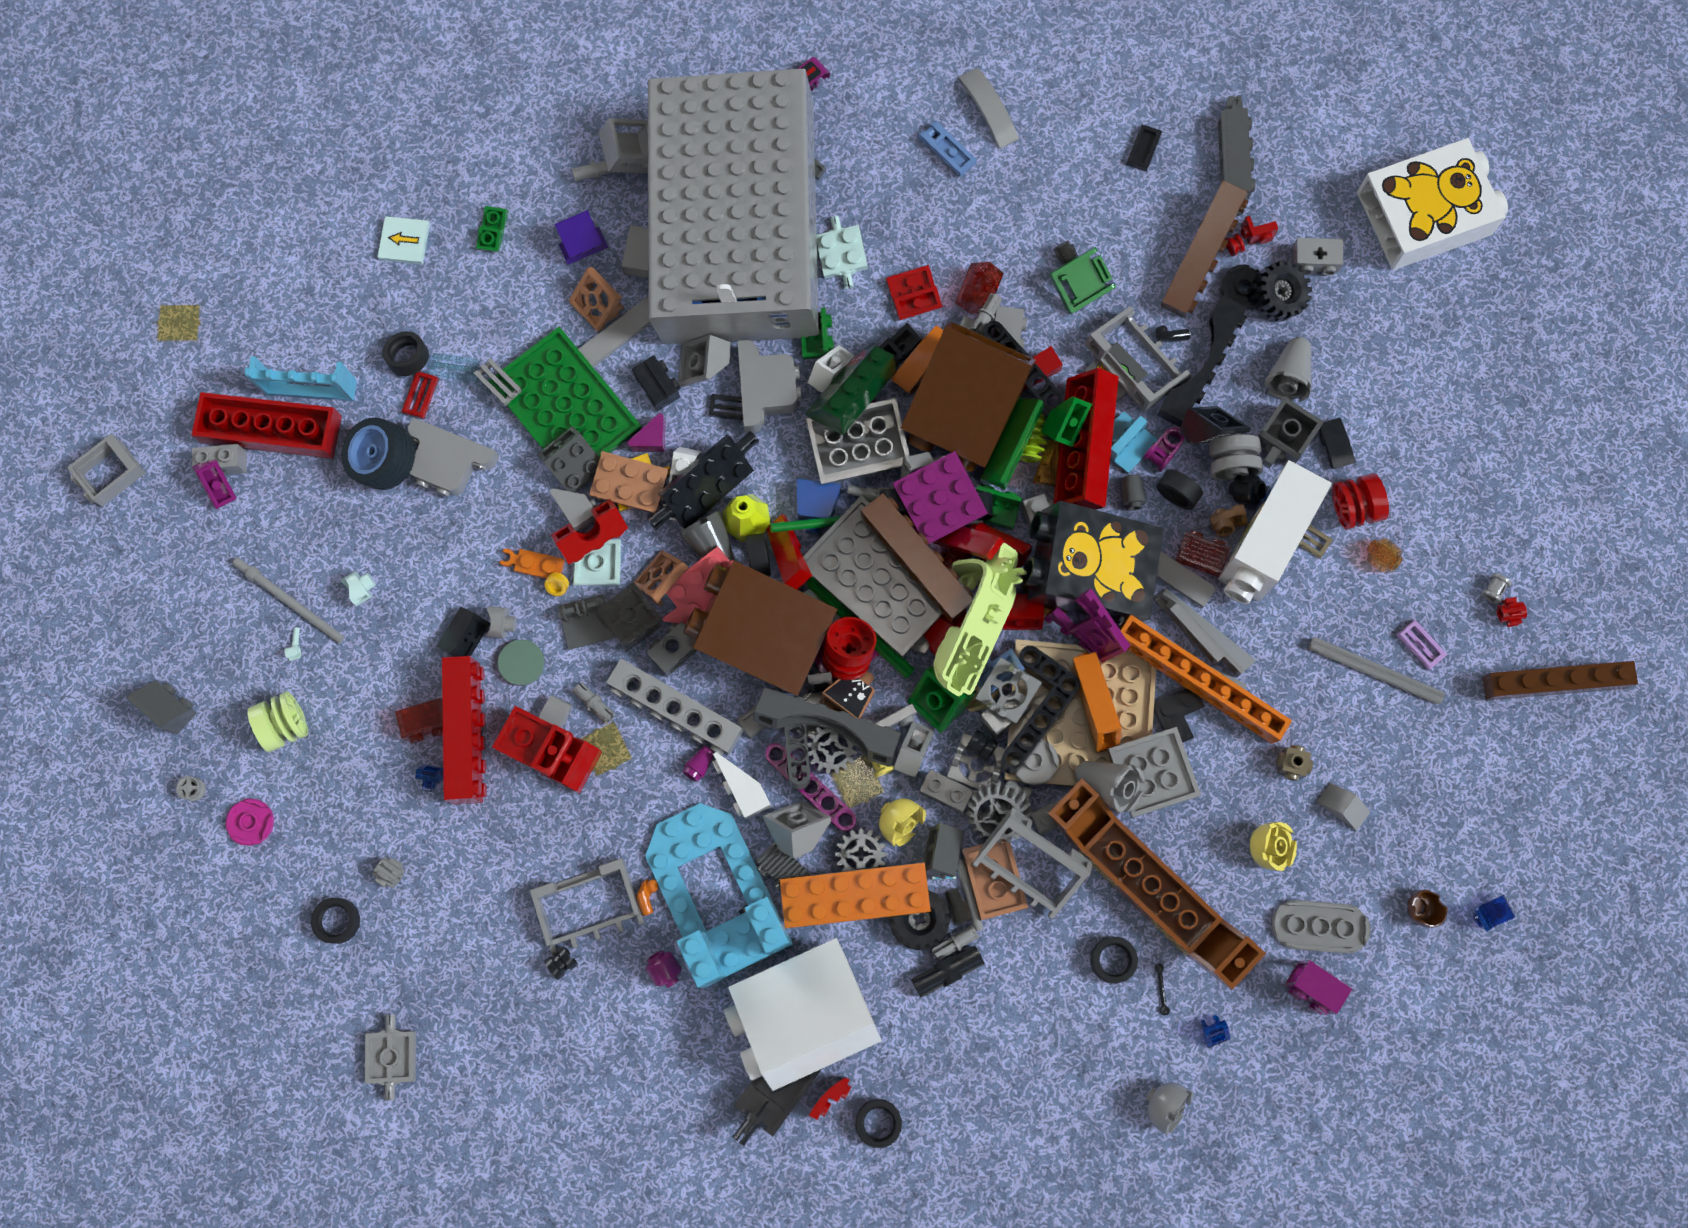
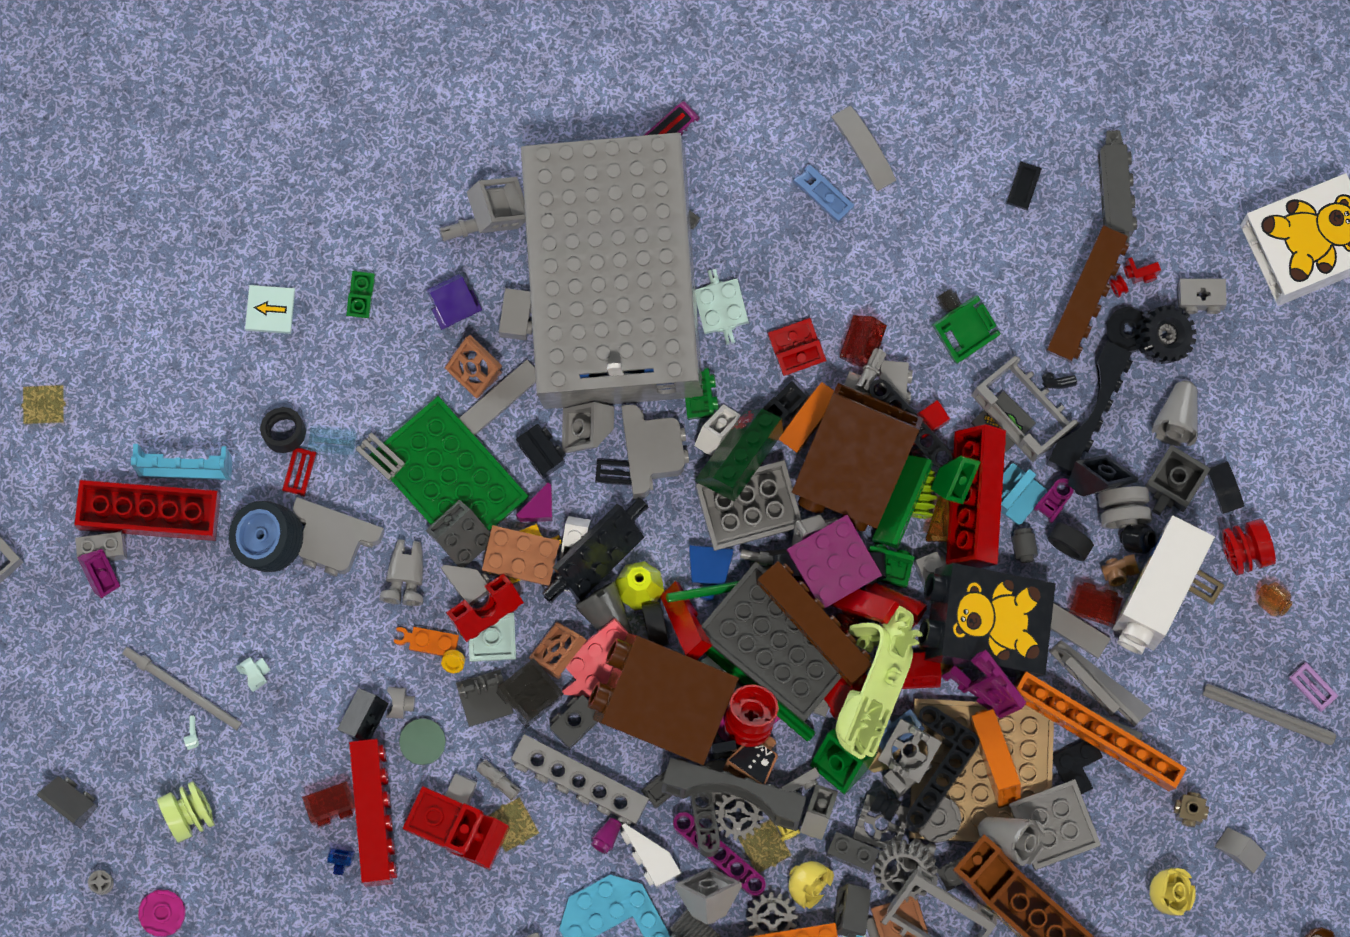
camera: 10 degrees left, 0 degrees up
none -> light grey piece [379,539,424,606]

